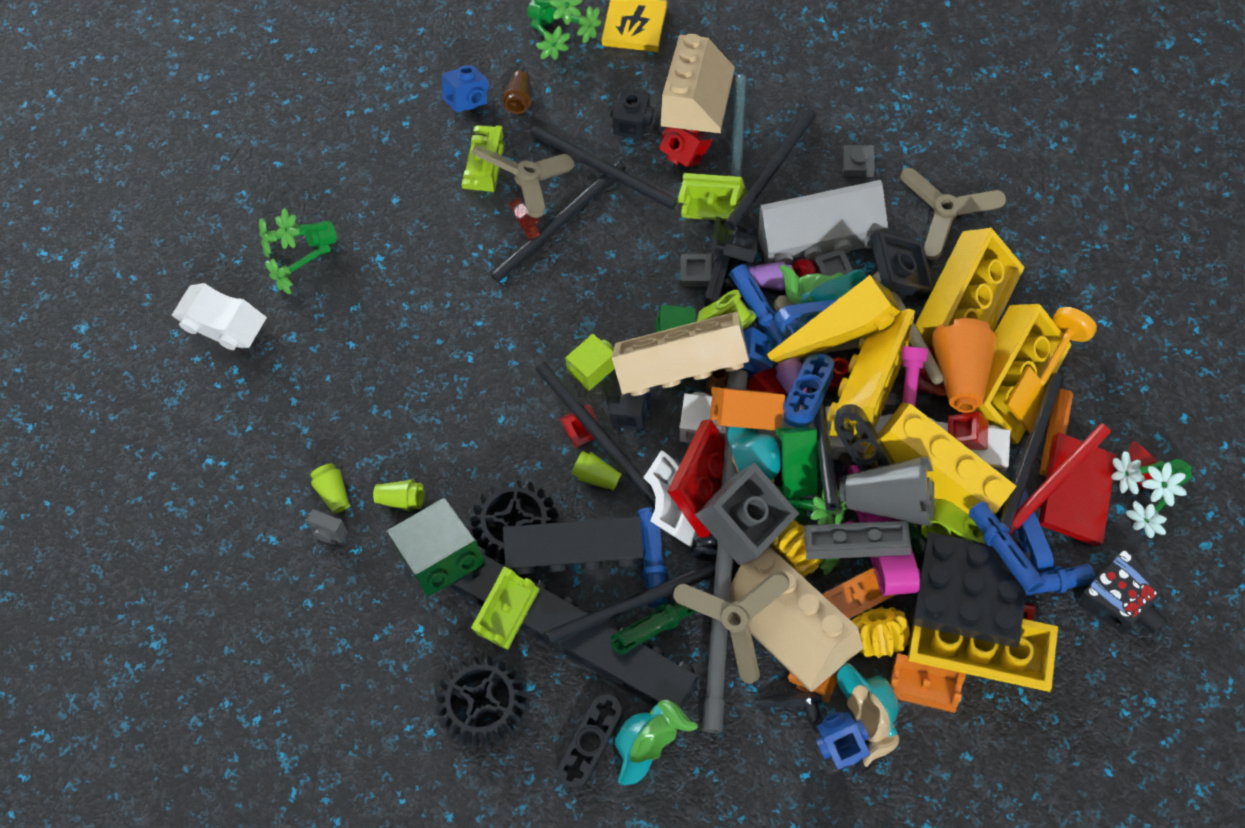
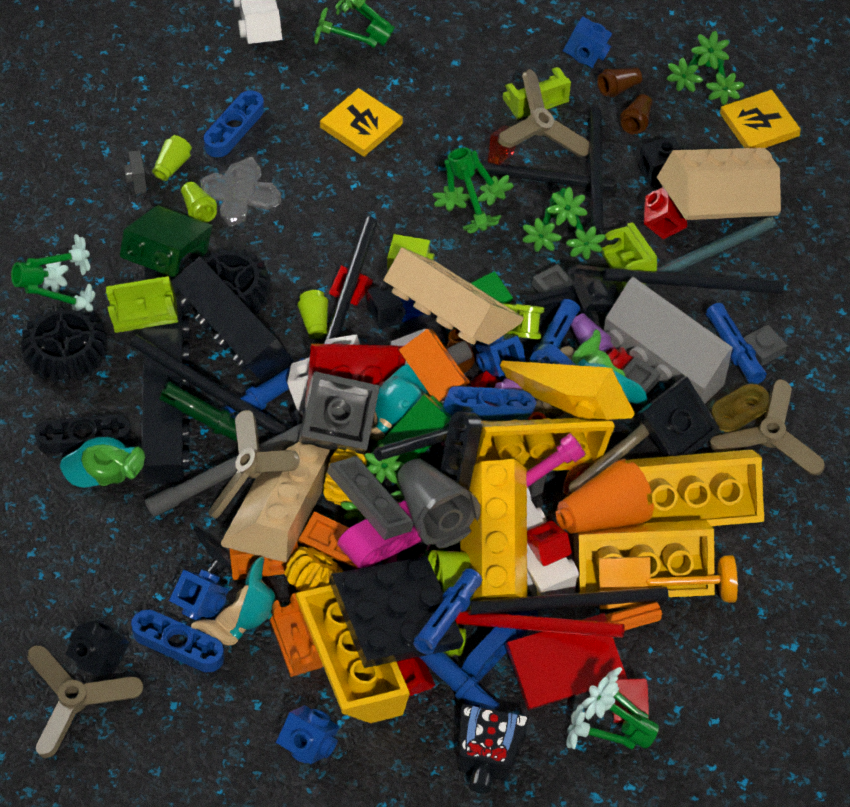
camera: 50 degrees right, 10 degrees down
none -> plant [11,234,96,312]
none -> blue beam [131,610,224,672]
none -> clear plant [200,157,281,226]
none -> blue beam [204,90,264,157]
none -> blue brick [276,705,340,764]
none -> yellow tile [320,88,403,157]
none -> plant [433,148,514,234]
none -> bright green plant [523,187,606,260]
none -> reddish brown cone [620,94,653,134]
none -> blue pin [706,303,767,385]
none -> clear yellow plate [711,384,769,432]

